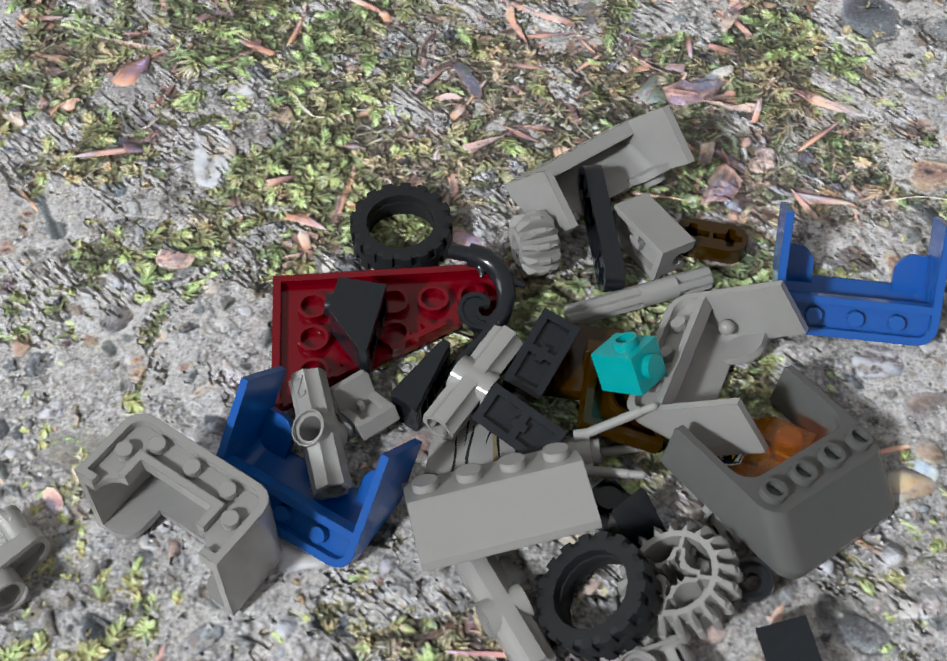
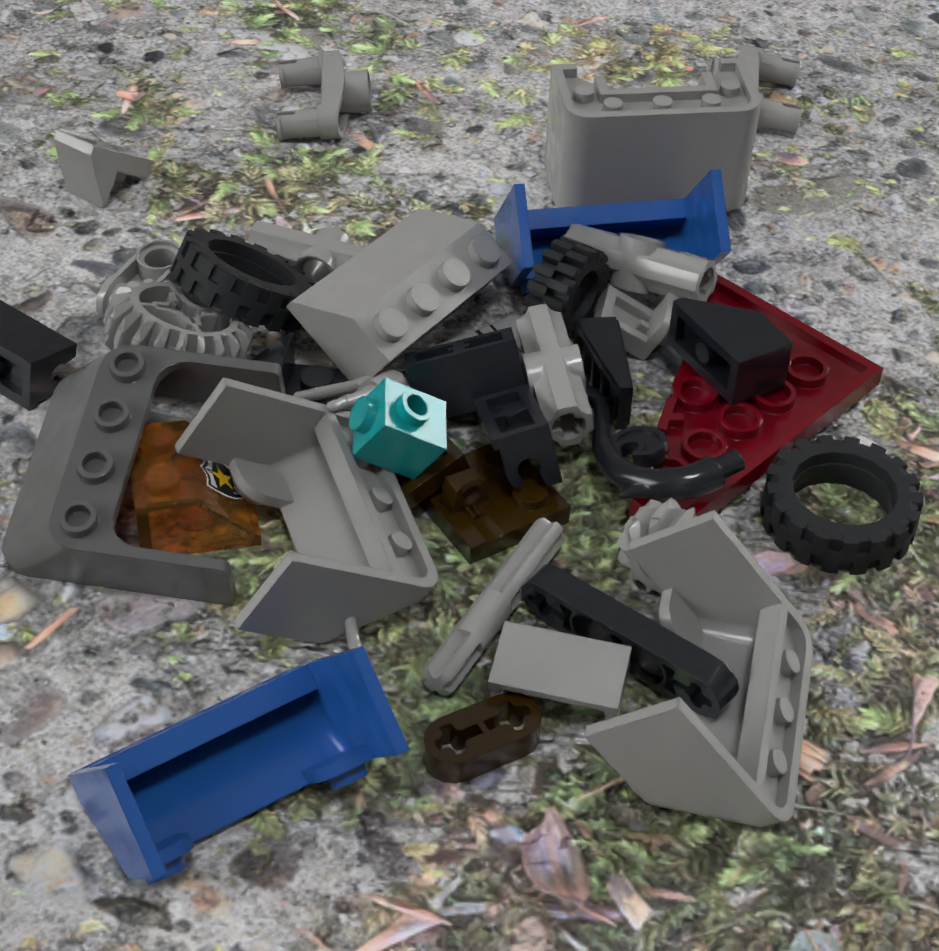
camera: 135 degrees right, 10 degrees down
none -> black tyre [524,236,609,340]

